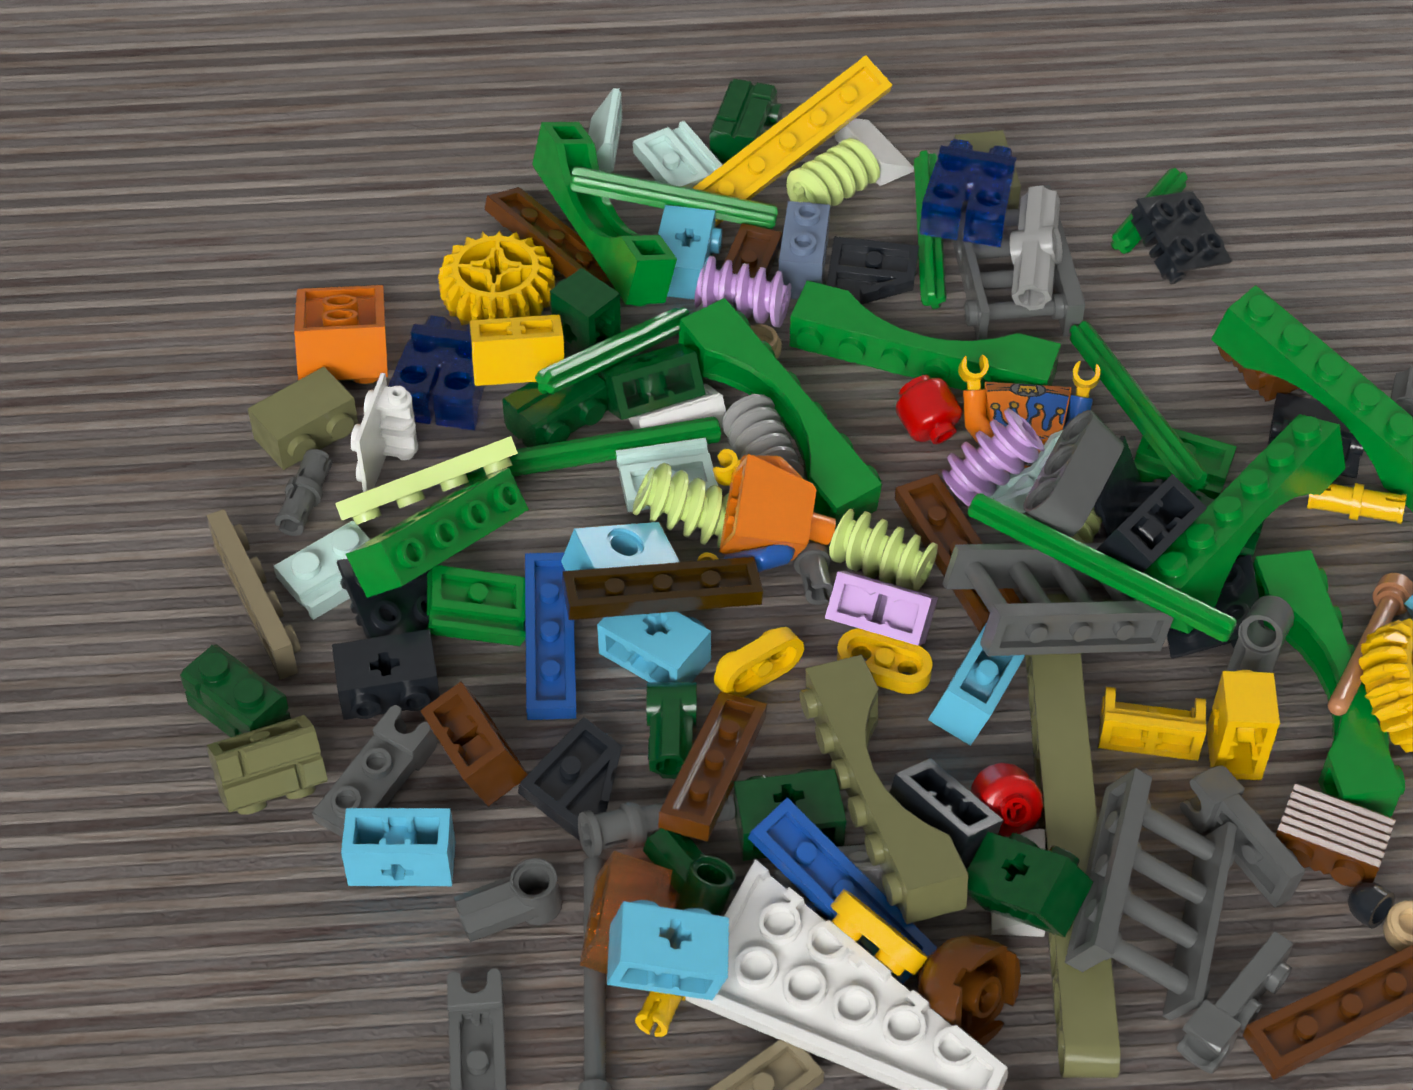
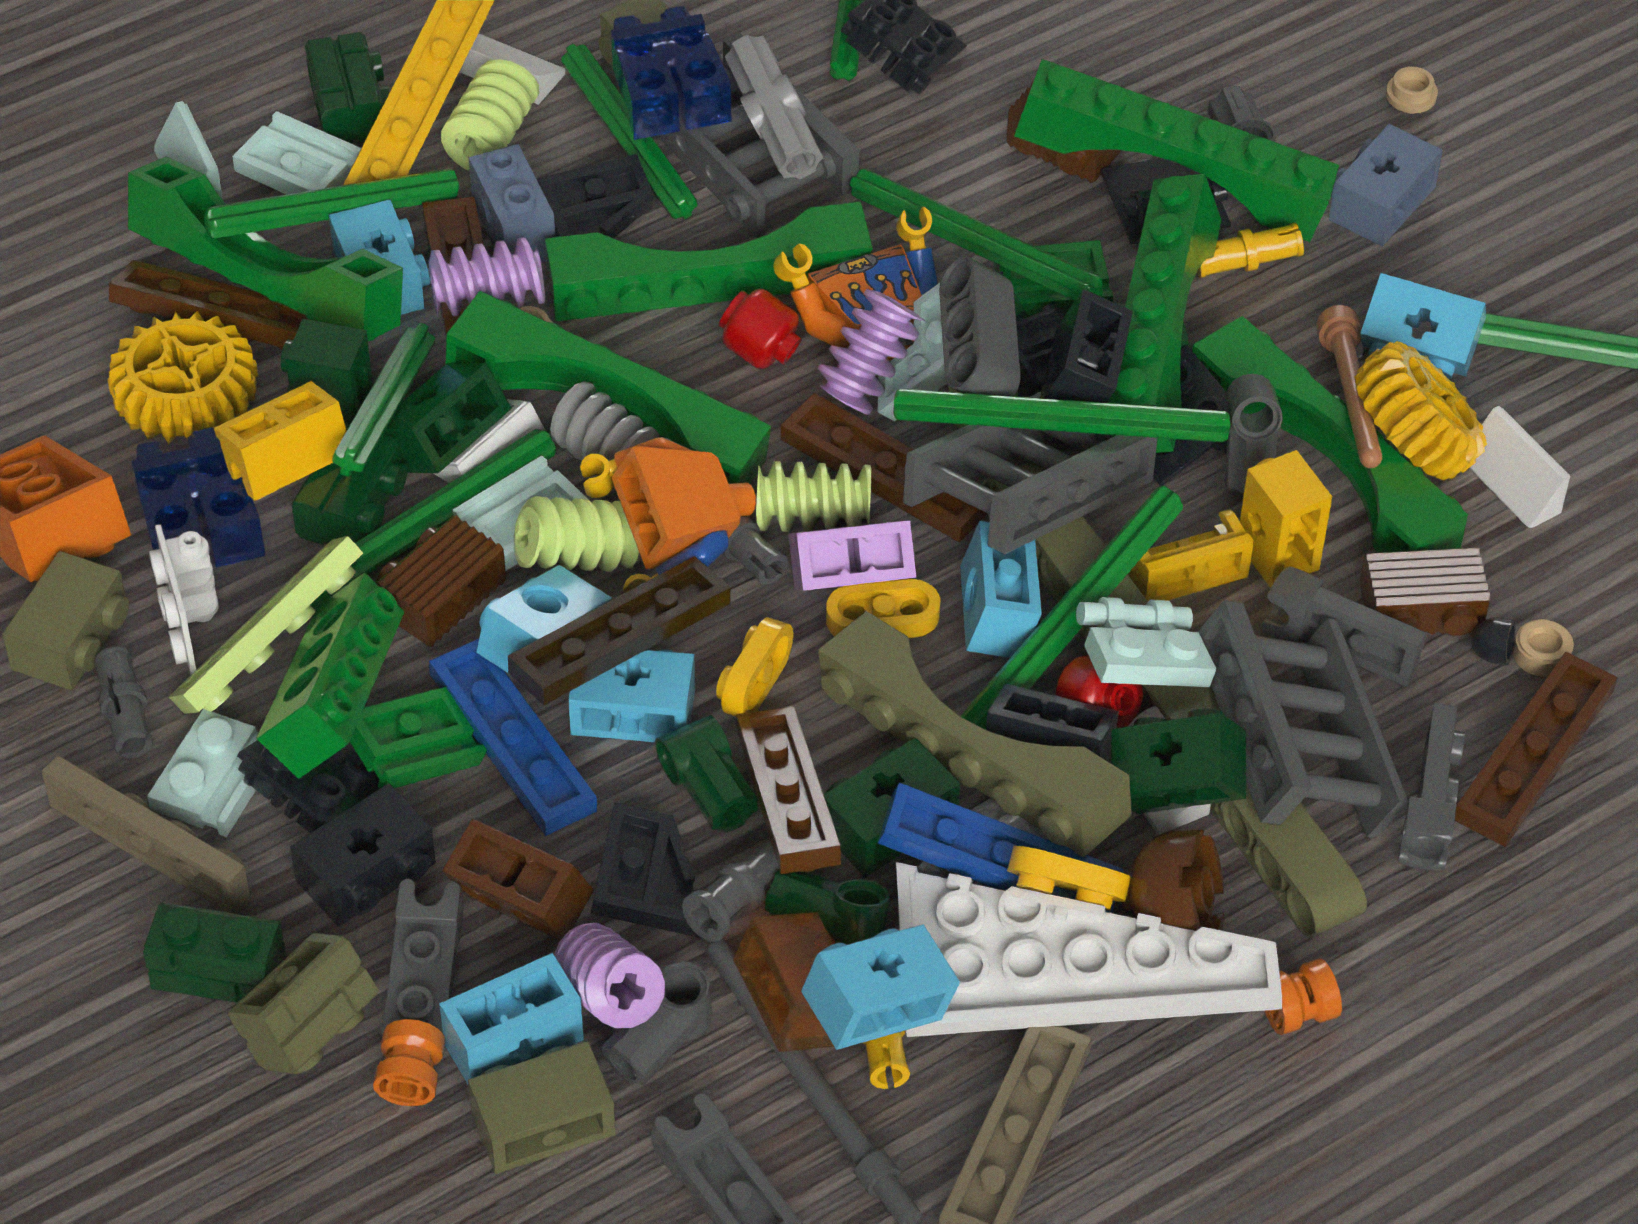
camera: 30 degrees left, 0 degrees up
none -> orange wheel [373,1019,445,1107]
none -> reddish brown brick [376,515,506,647]
none -> olive brick [468,1041,616,1174]
none -> lavender piece [554,923,665,1028]
none -> green axle [960,486,1183,730]
none -> light aqua plate [1076,597,1216,687]

